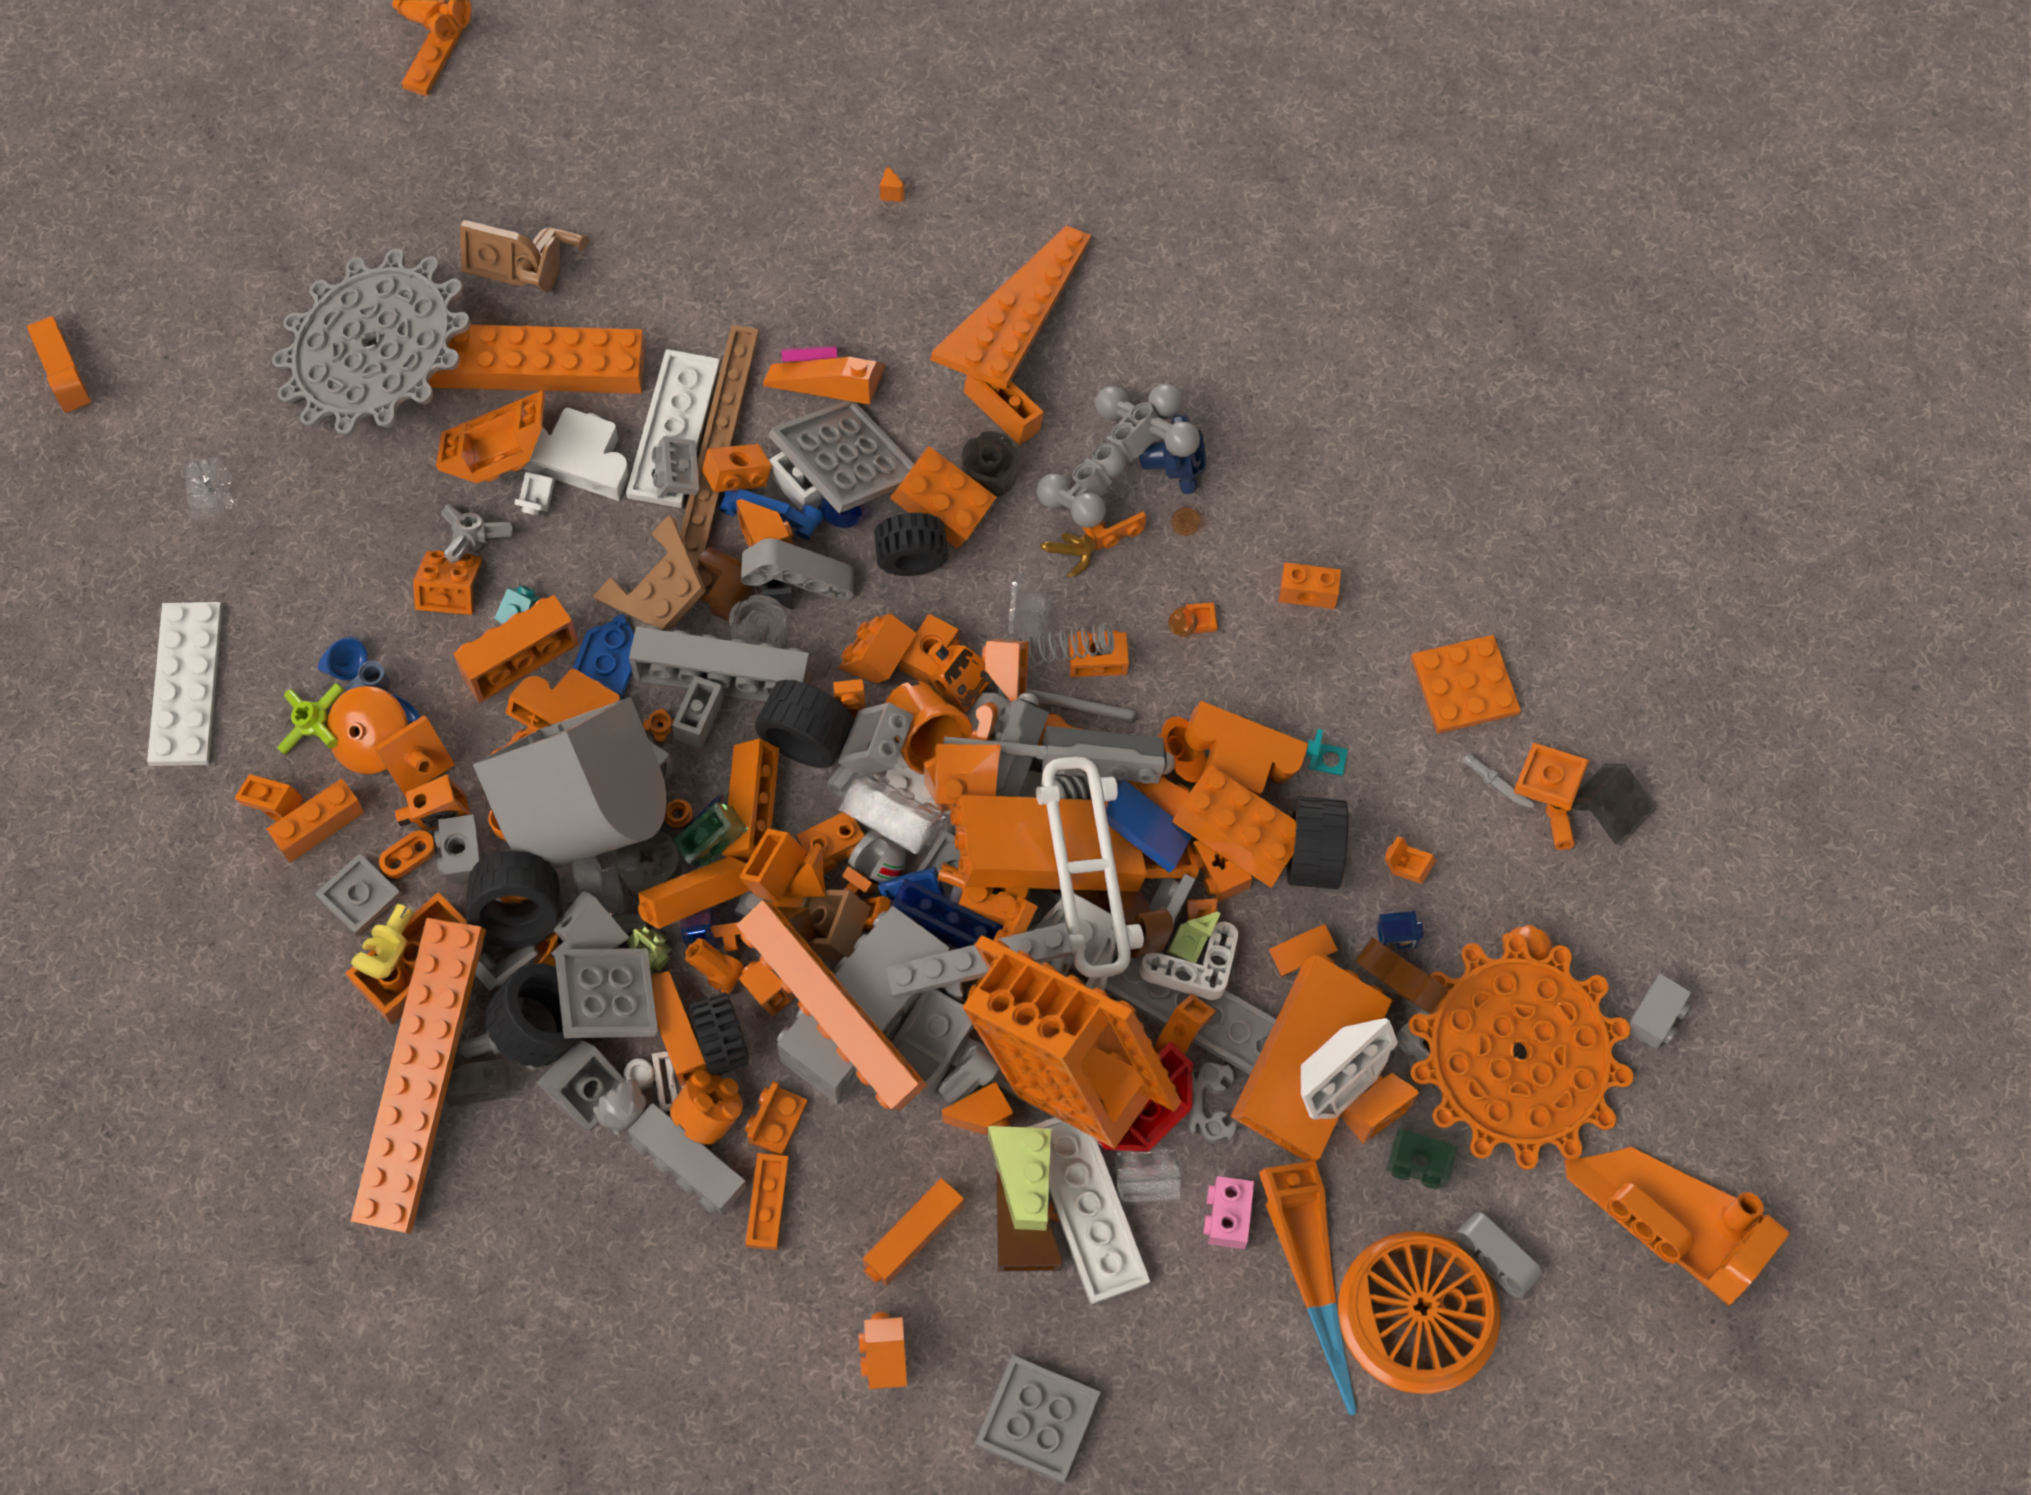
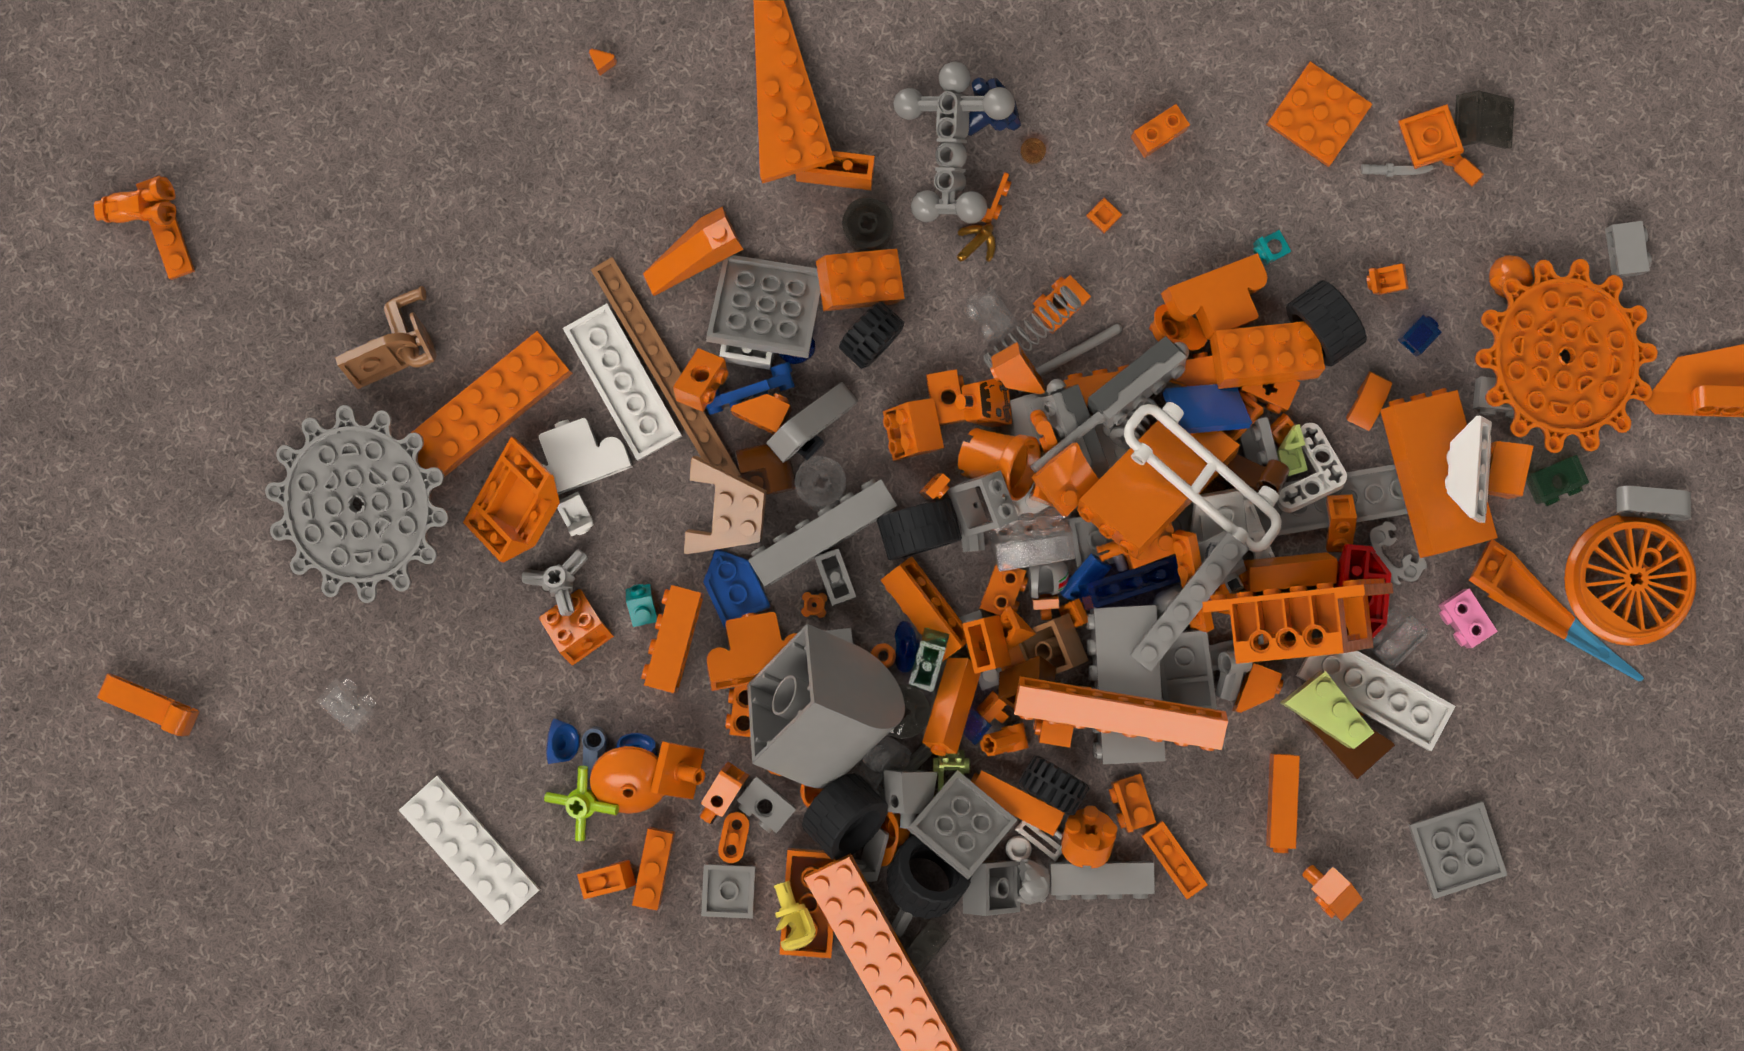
camera: 40 degrees left, 20 degrees up
light grey bracket [651,436,699,498] -> none
dark pink tile [781,345,837,362] -> none
clear orange tile [1168,607,1198,638] -> none
reddish brown beam [1355,937,1449,1015] -> none

